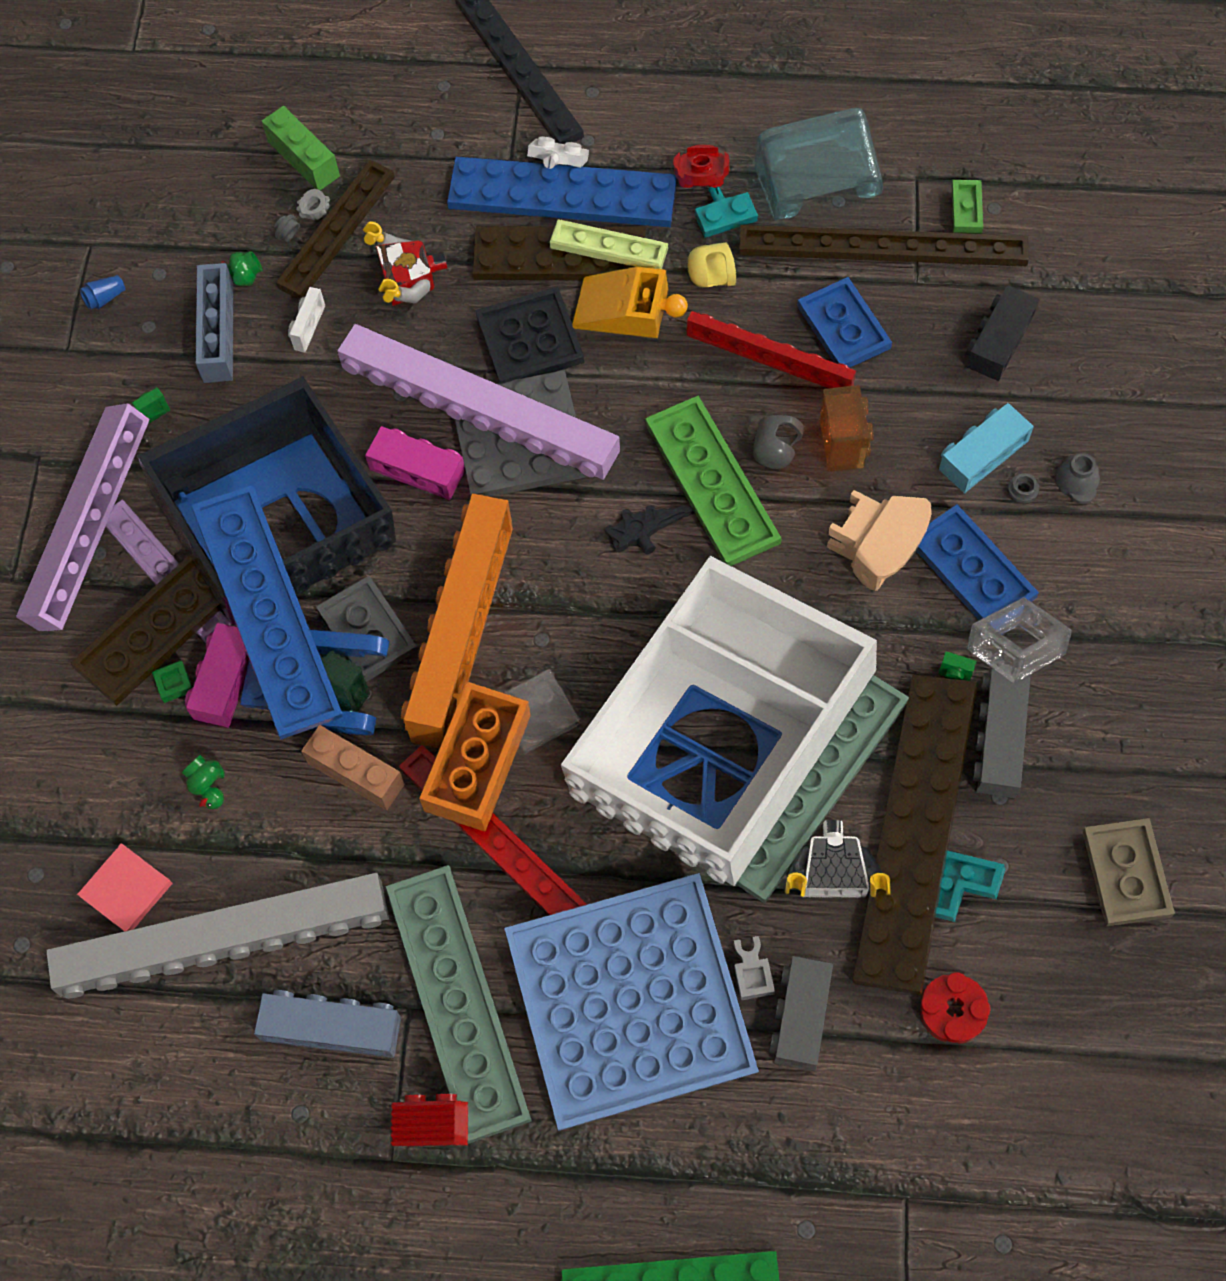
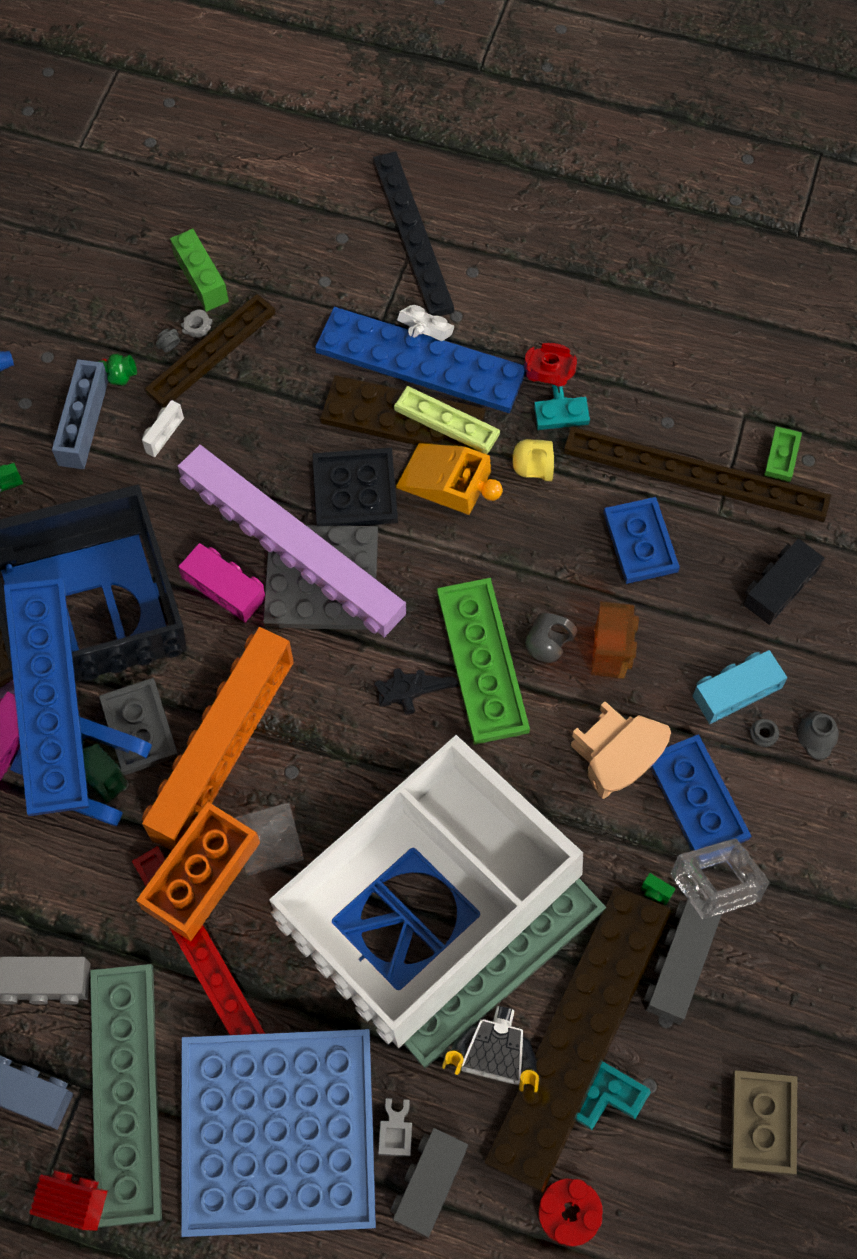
camera: 10 degrees right, 0 degrees up
nougat brick [301,725,405,810] -> none
torso [363,221,447,306] -> none
red plate [687,311,856,396] -> none
clear light blue windscreen [755,108,883,220] -> none

